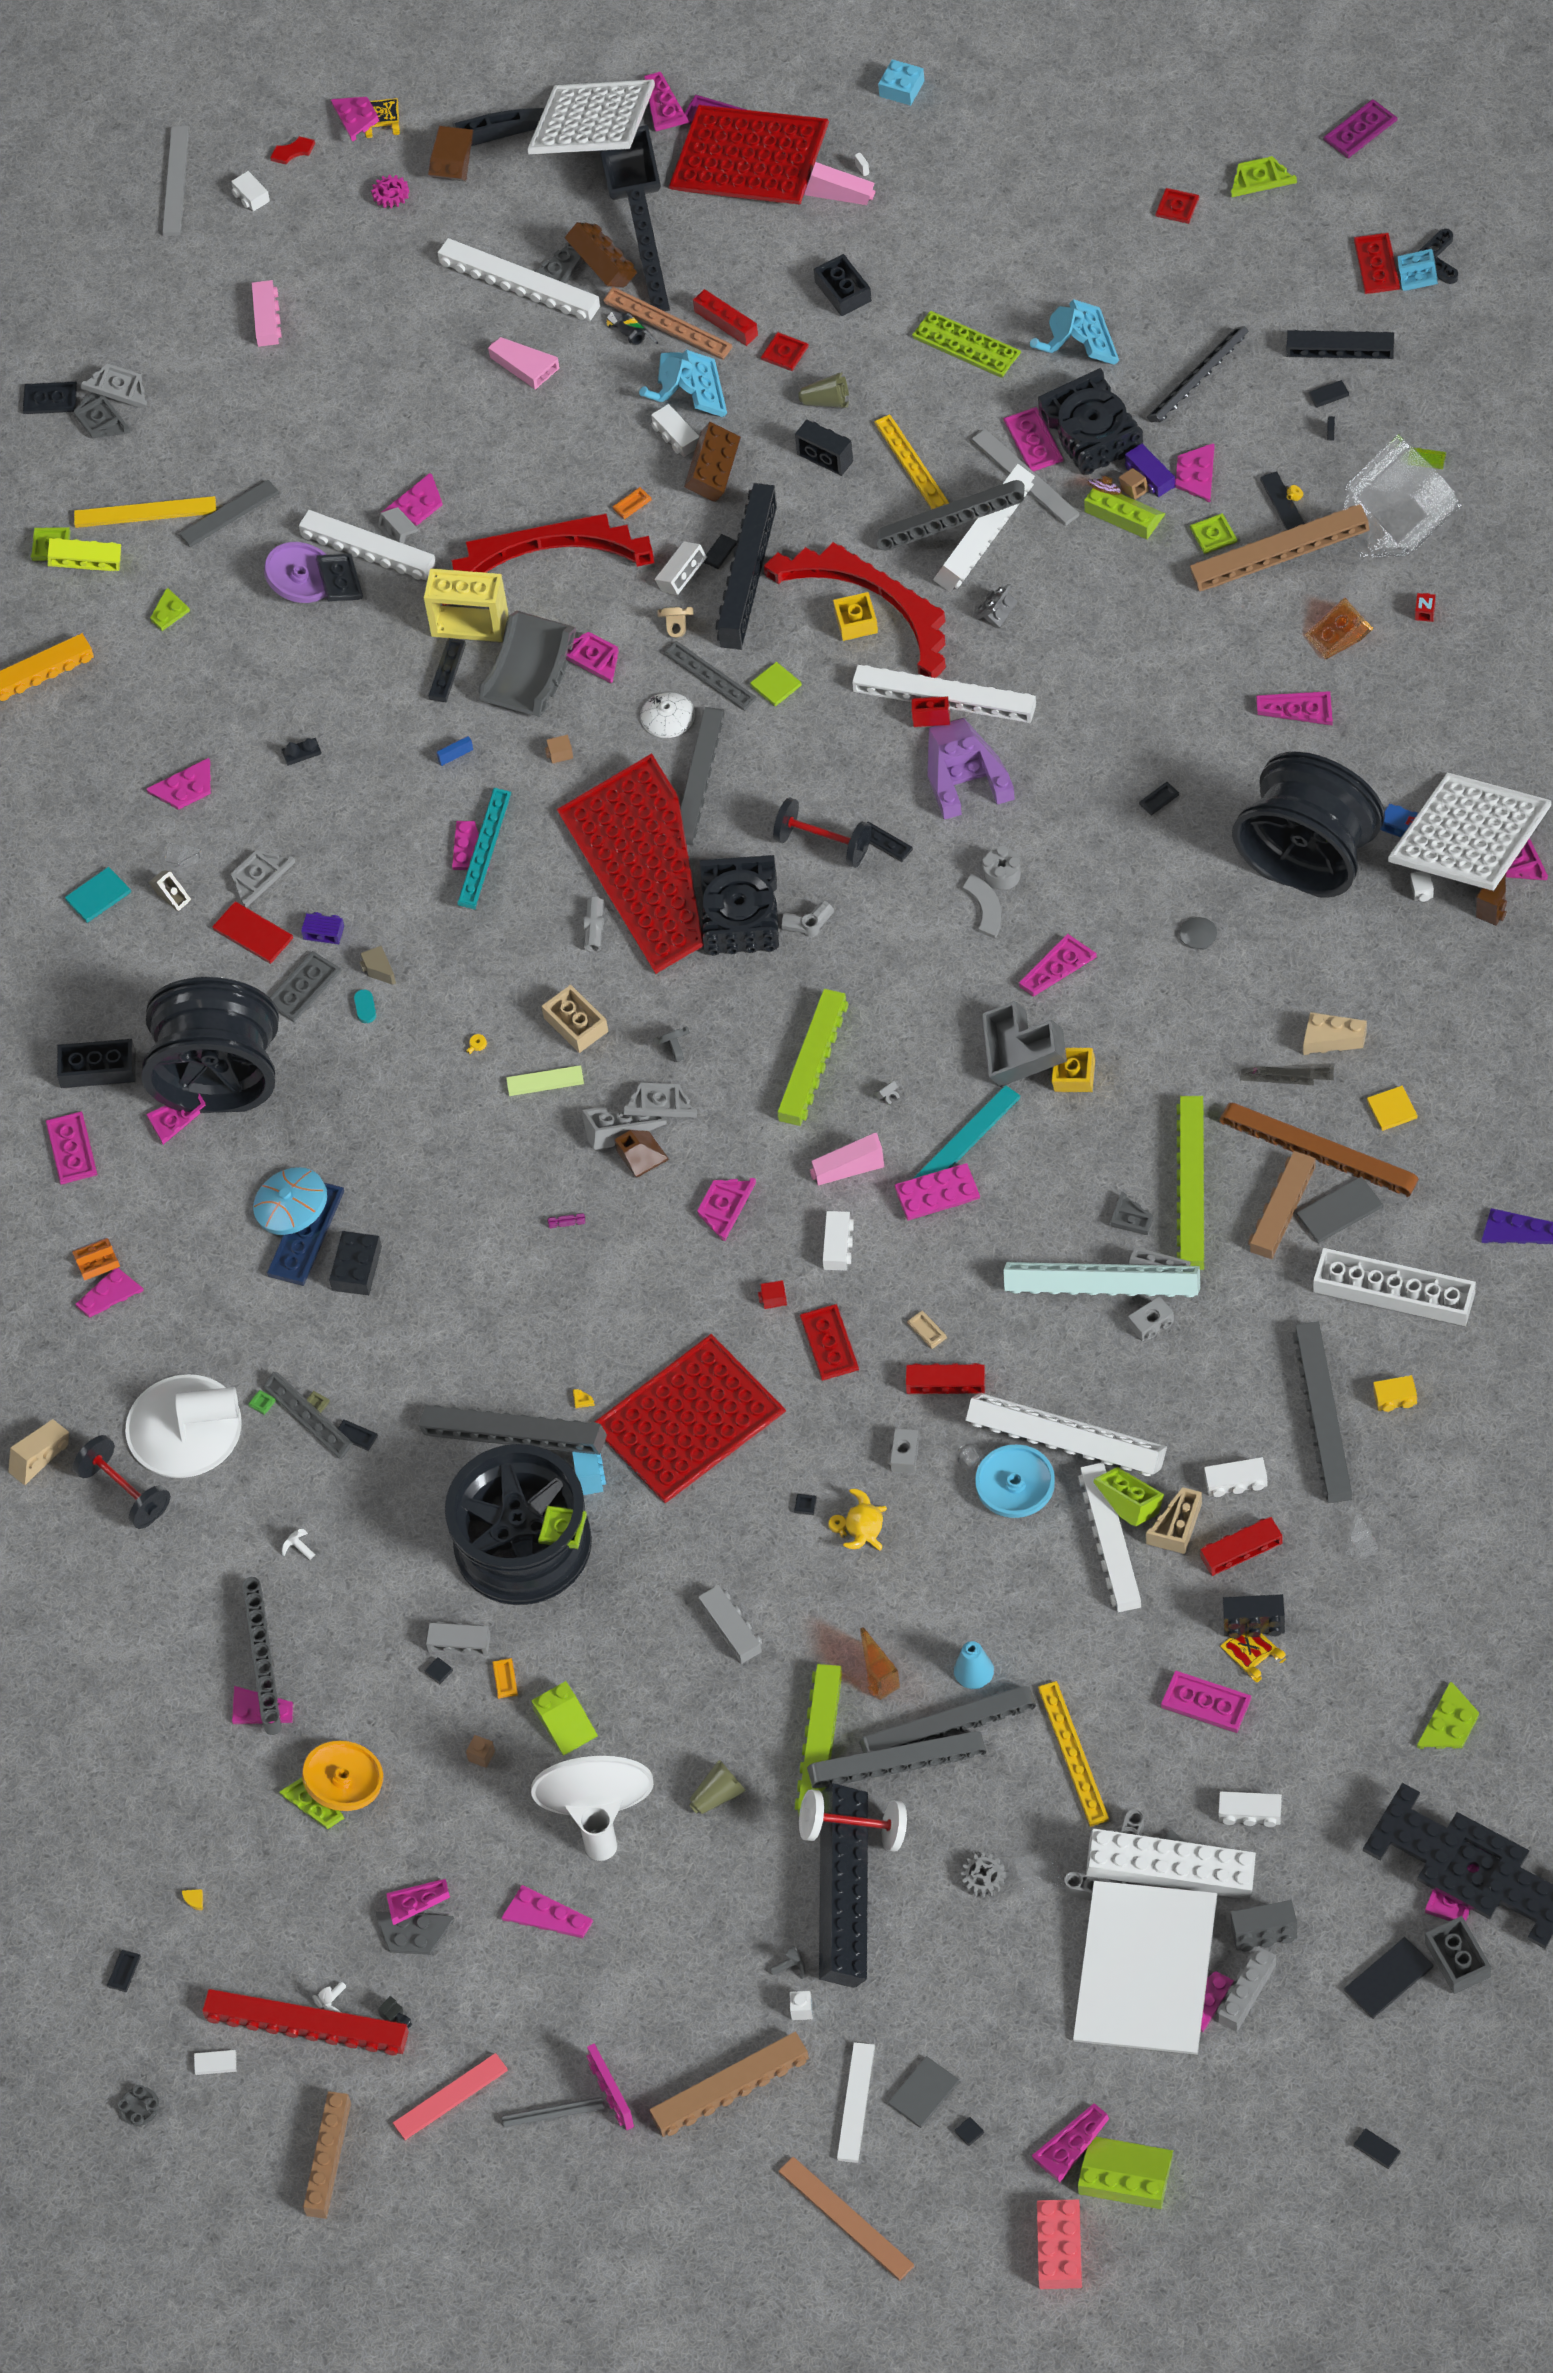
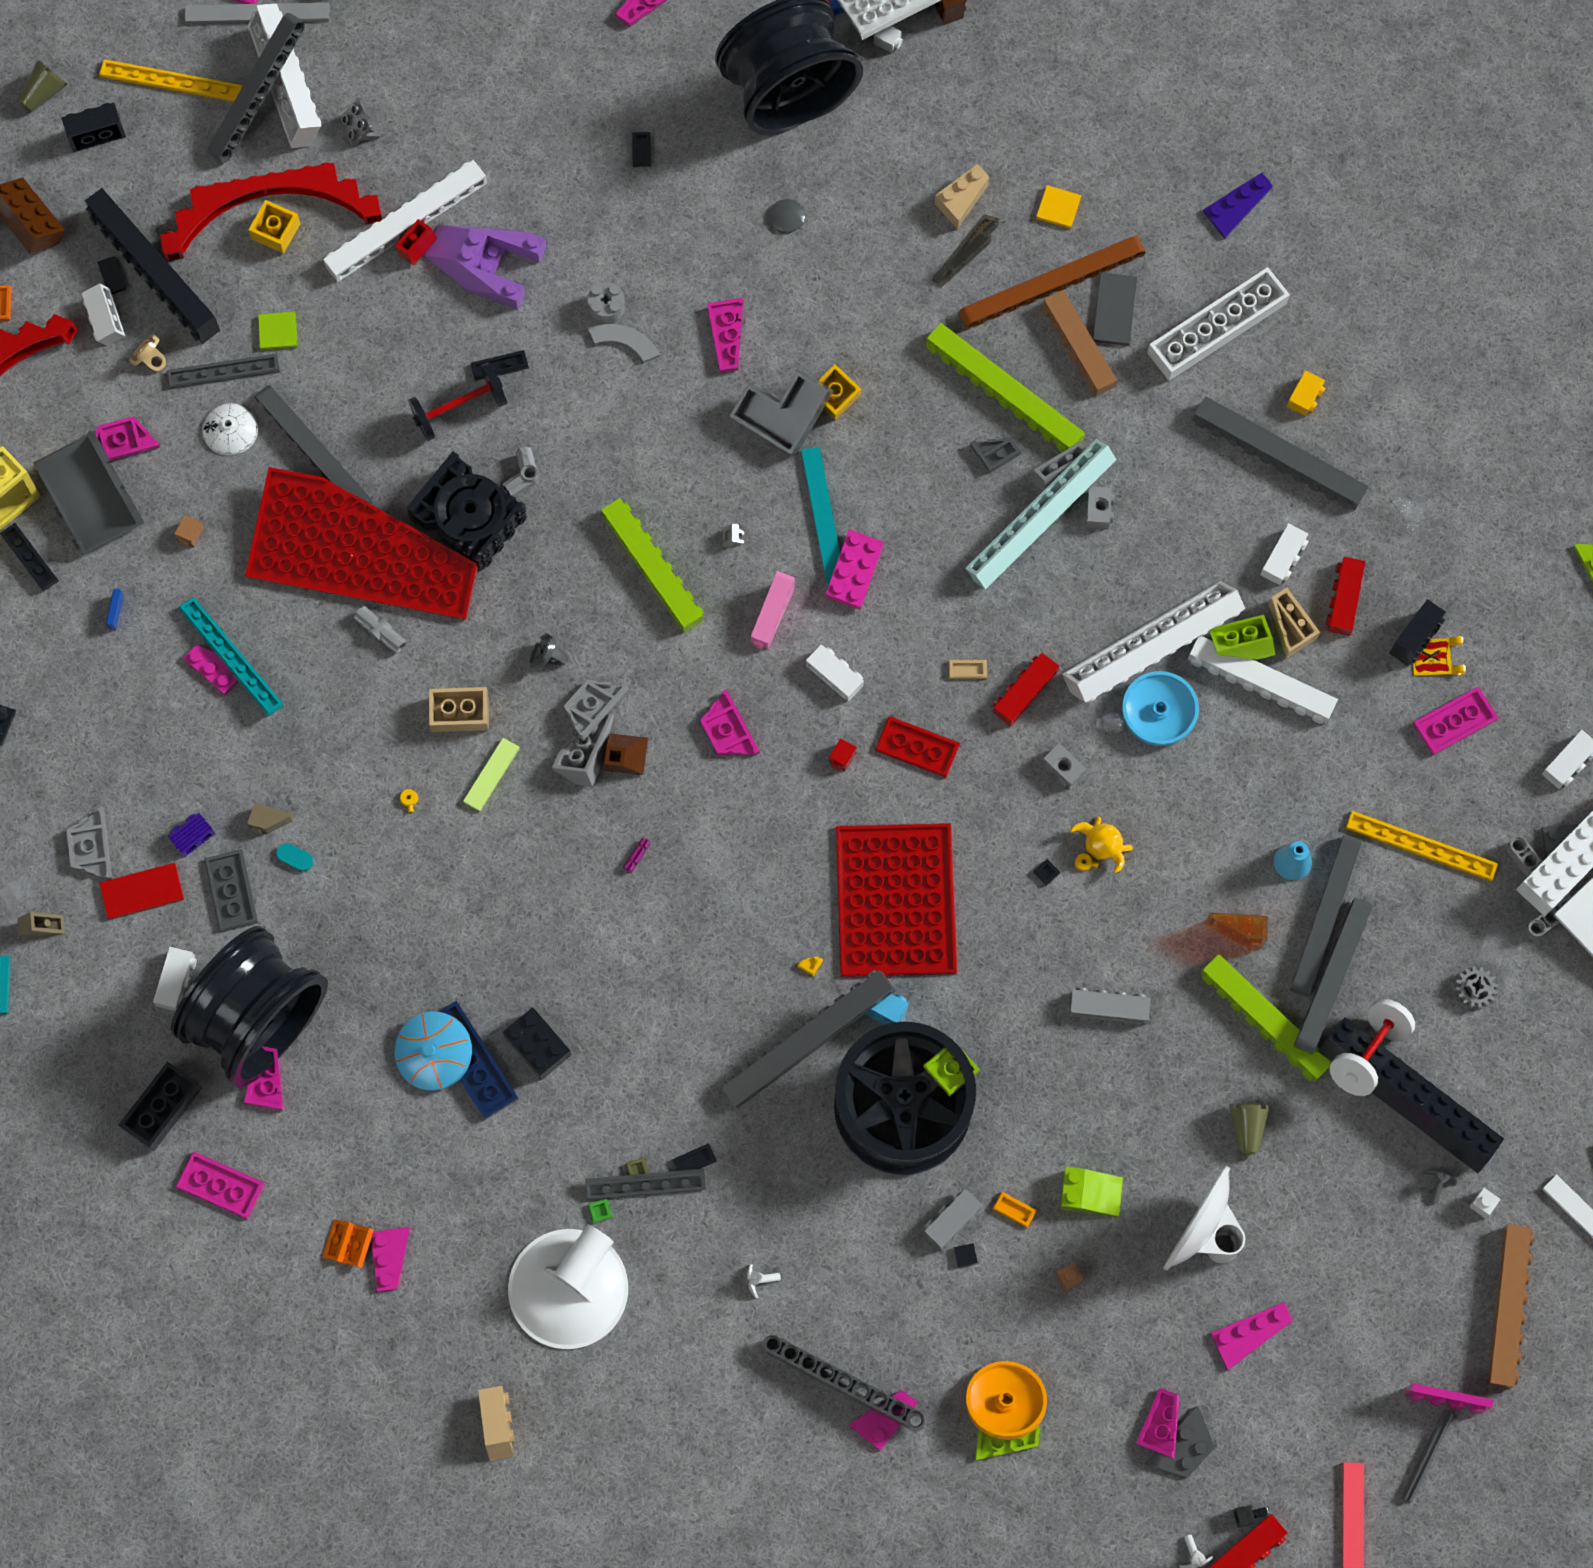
camera: 60 degrees left, 15 degrees up
black piece [73,1435,171,1529] -> none

